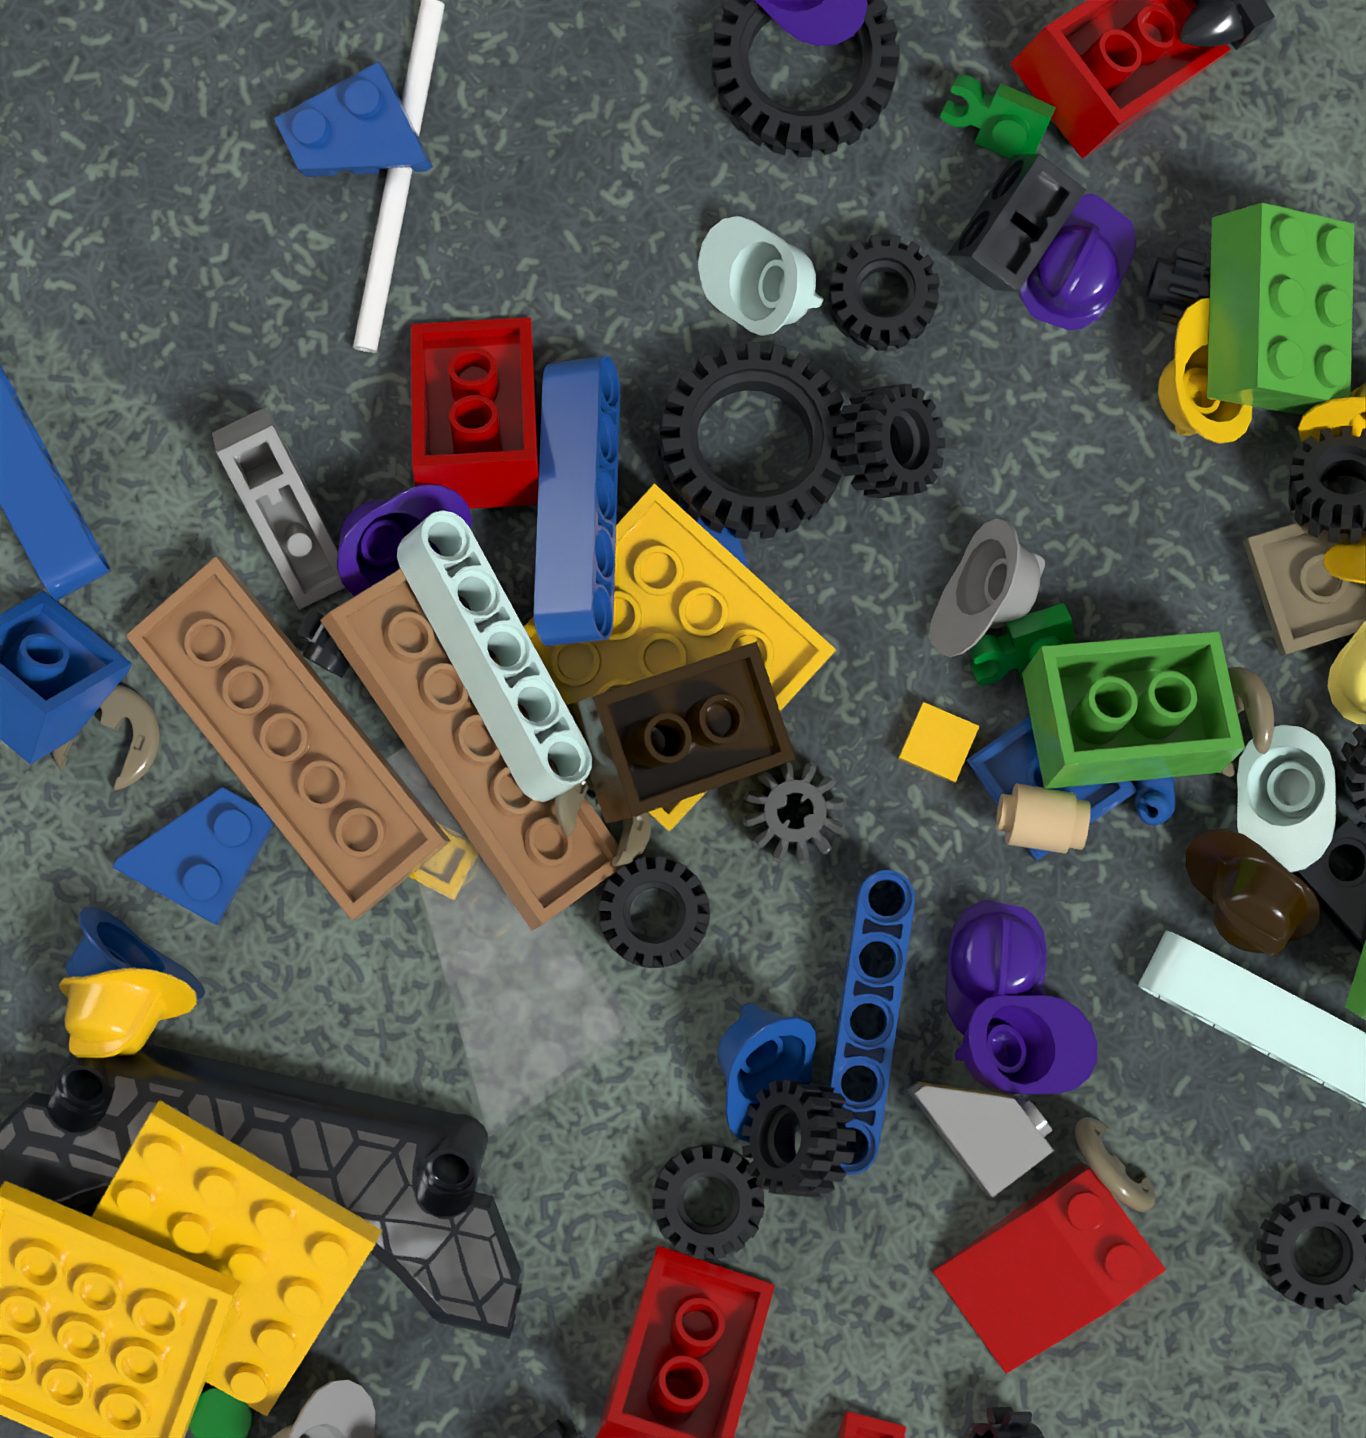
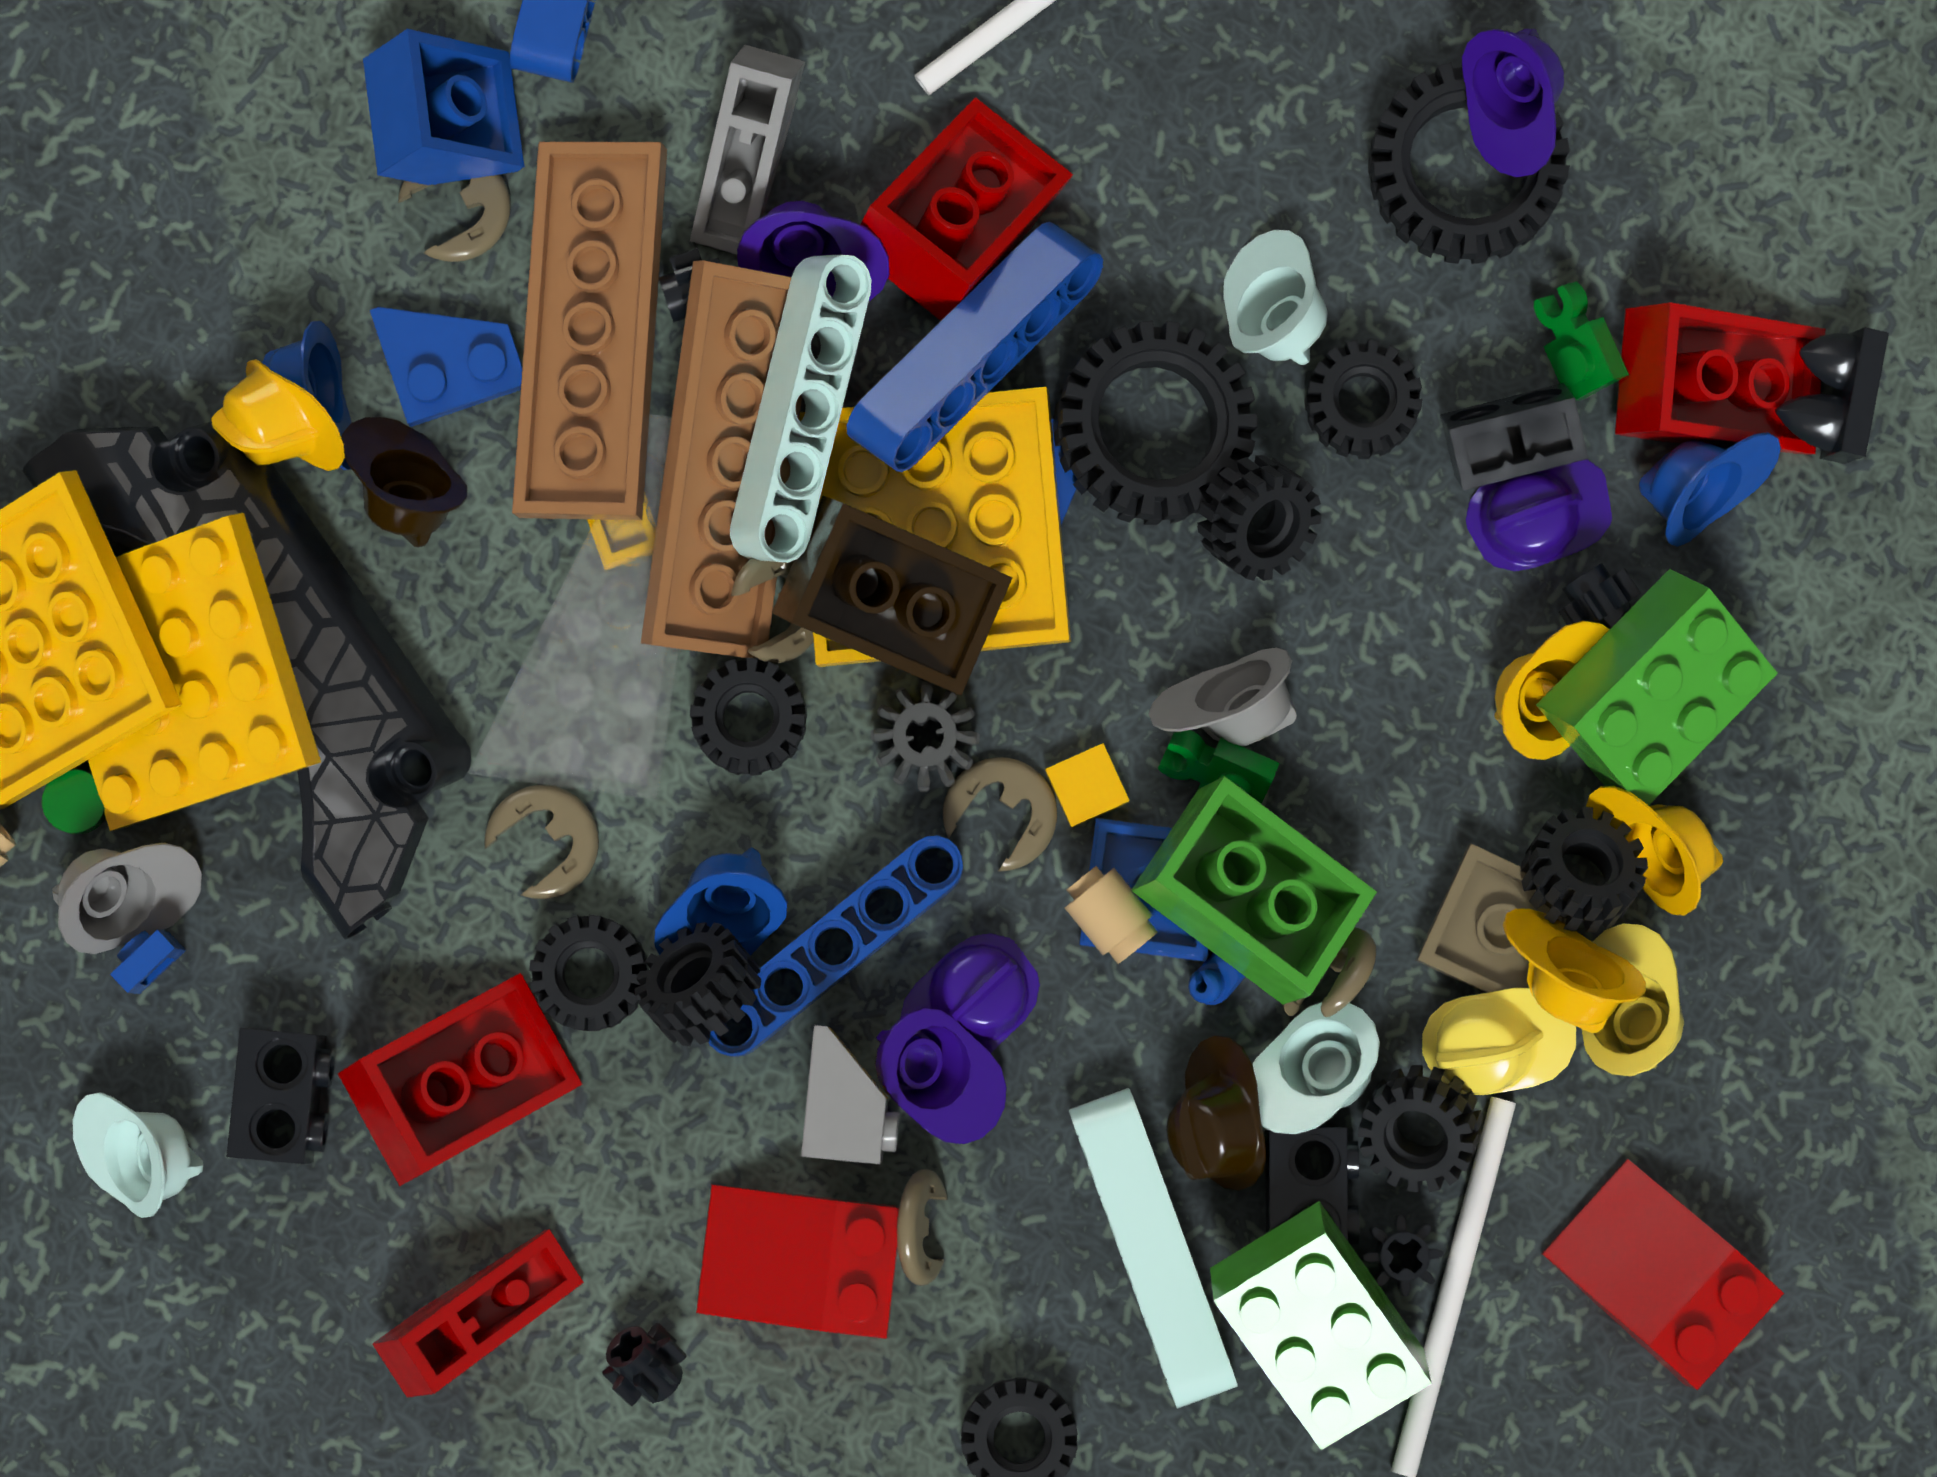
camera: 45 degrees right, 0 degrees up
none -> dark brown piece [341,417,467,548]
none -> dark tan head [484,785,599,899]
none -> dark tan head [943,757,1057,871]
none -> blue piece [1639,432,1781,547]

